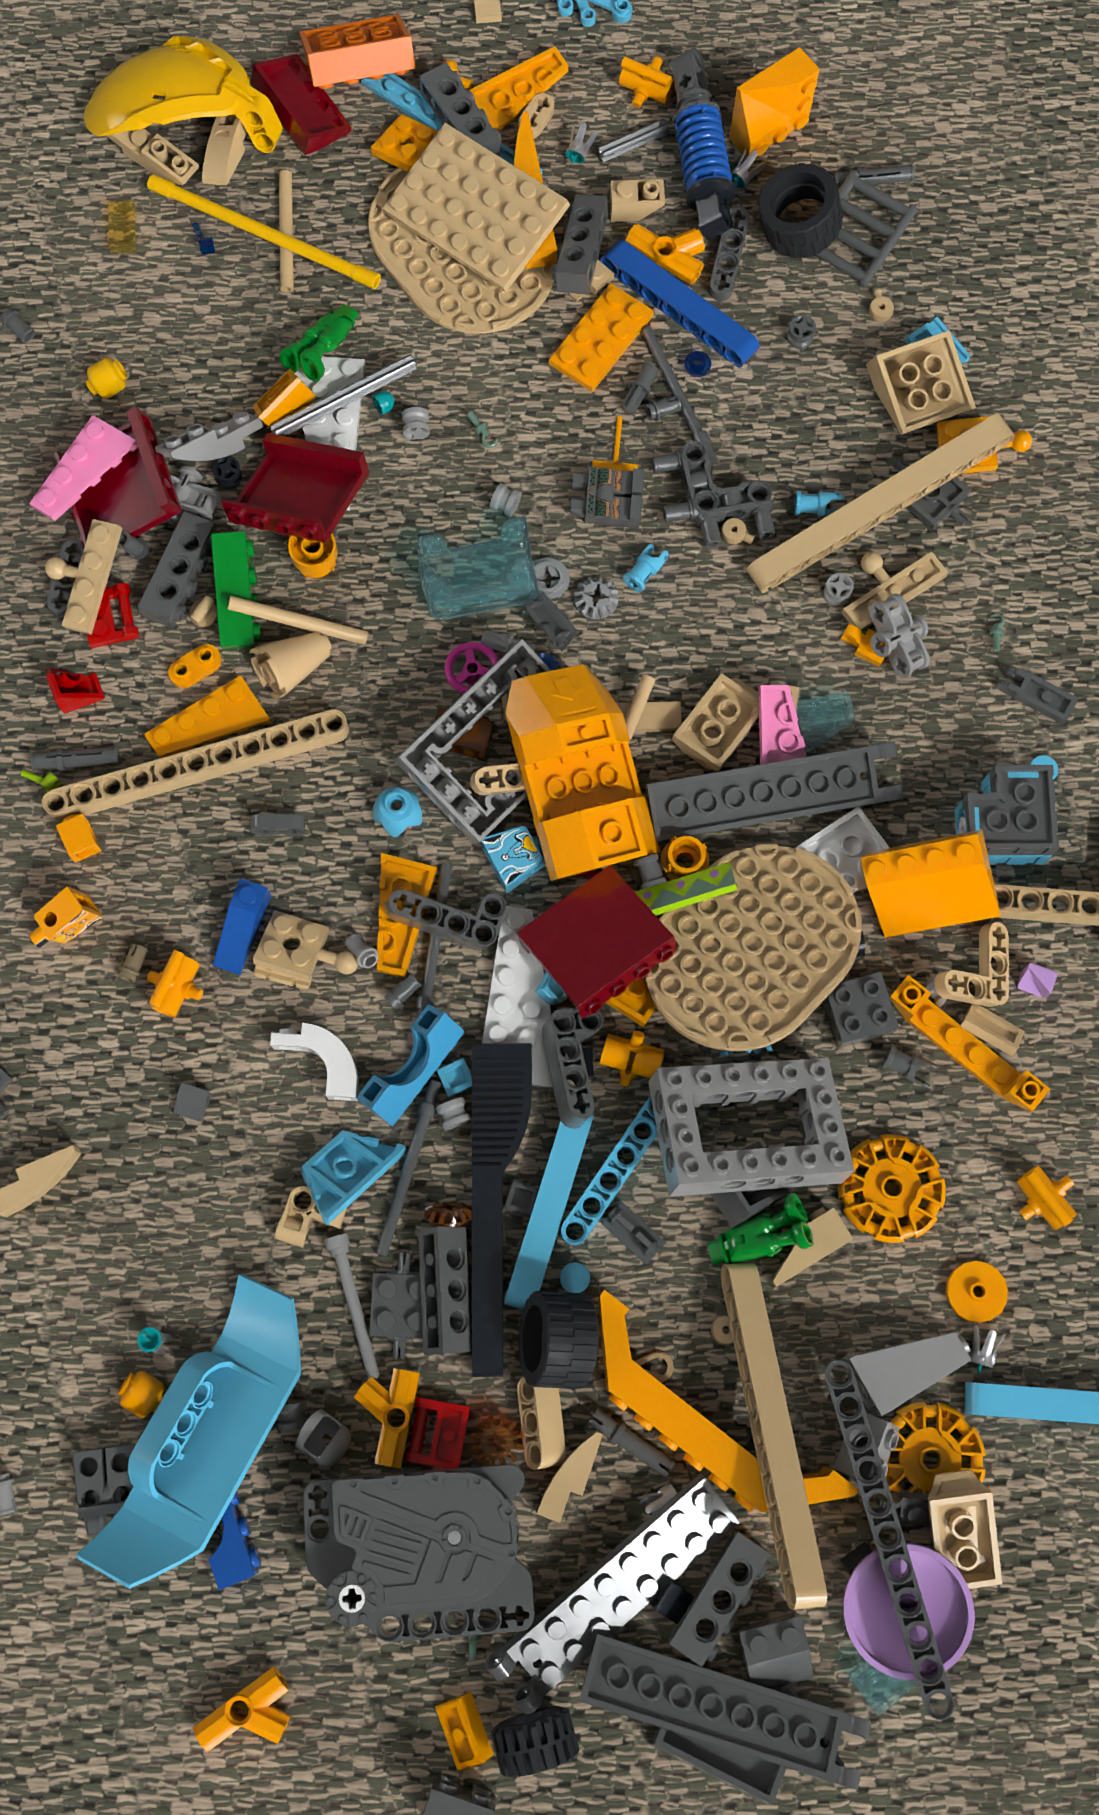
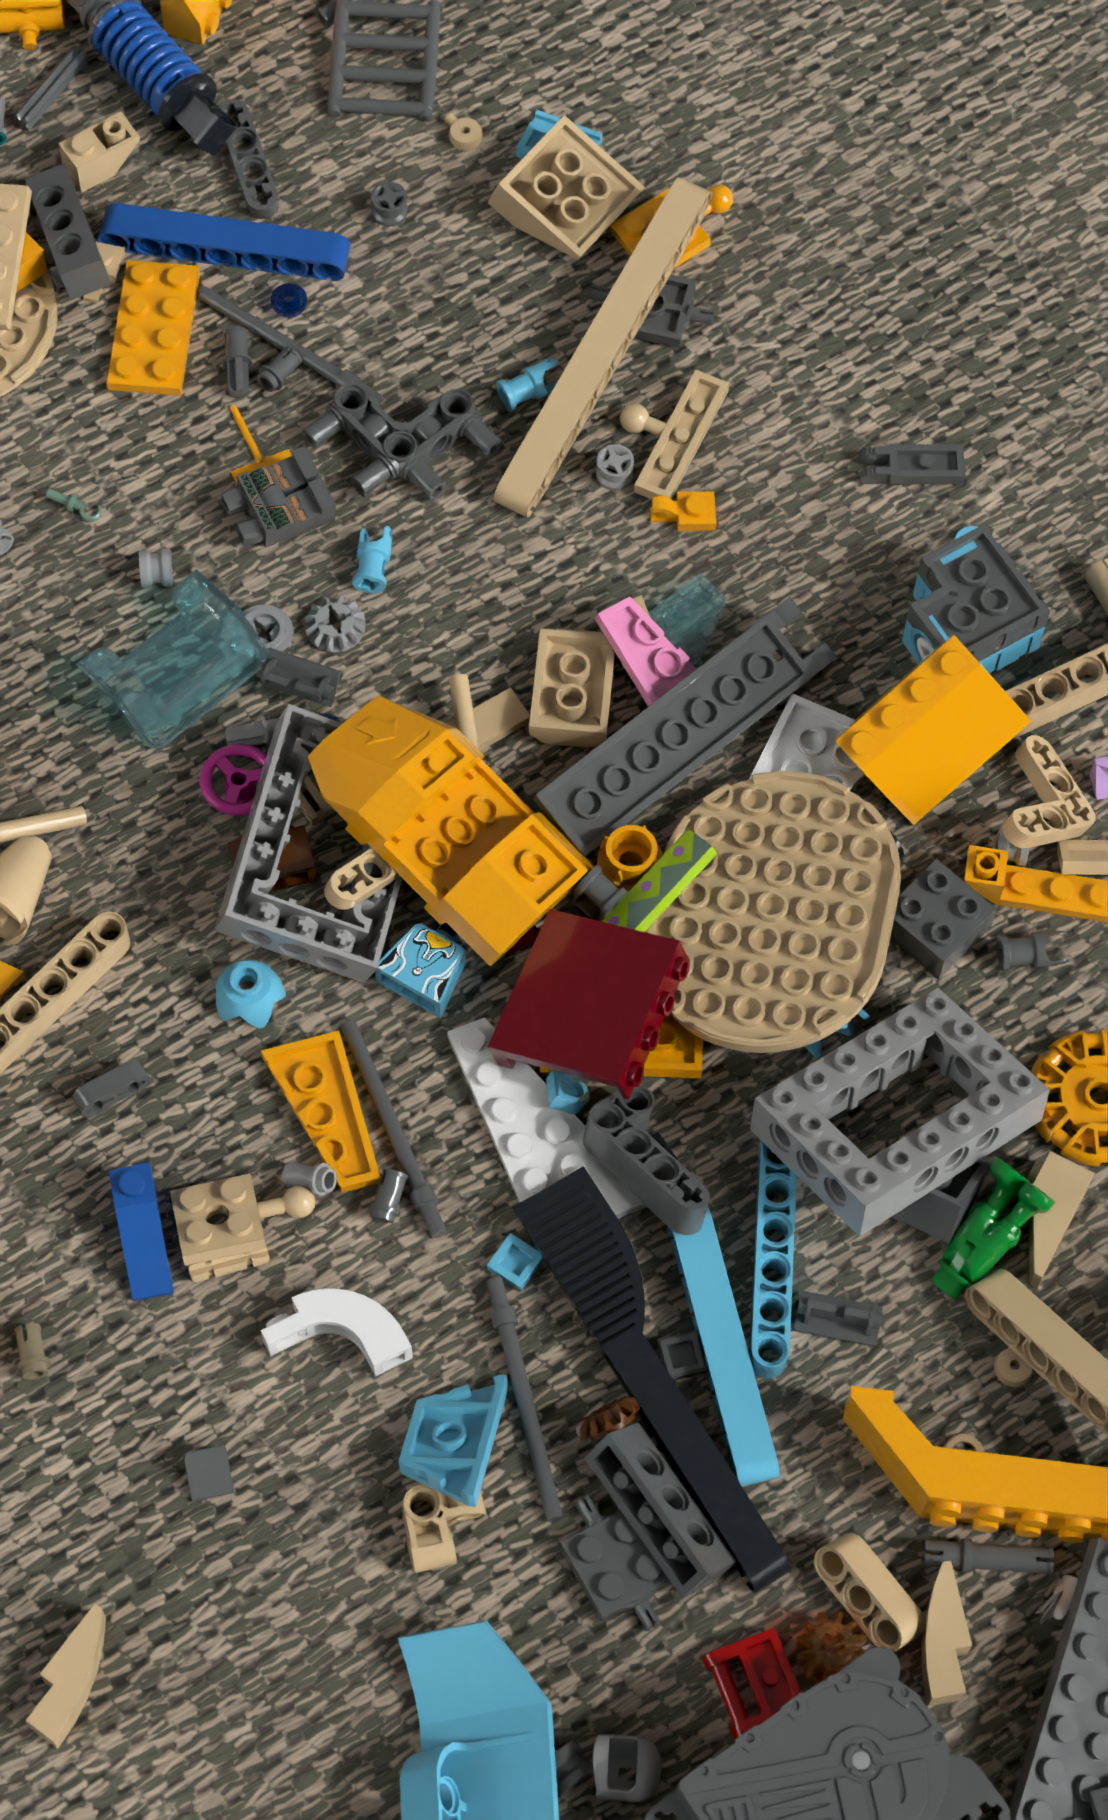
camera: 30 degrees left, 10 degrees down
teal piece [137,1324,172,1356] -> none
light orange pin [147,950,203,1018] -> none
light grey piece [324,1233,379,1379] -> none
light orange piece [354,1368,420,1469] -> none
dark azure arch [356,1004,465,1127] -> none
dark grey beam [384,890,506,951] -> none
light grey wheel [436,1097,472,1131] -> none
black tyre [518,1291,599,1389] -> none
medium azure tile [560,1263,590,1293] -> none
light orange pin [599,1031,665,1087] -> none
light orange piece [625,224,705,285] -> none
tan piece [721,518,755,544] -> none
flat silver piece [731,149,766,189] -> none
black tyre [758,163,843,258] -> none
light grey axle [869,593,930,678] -> none
sand green hand [989,613,1005,652] -> none

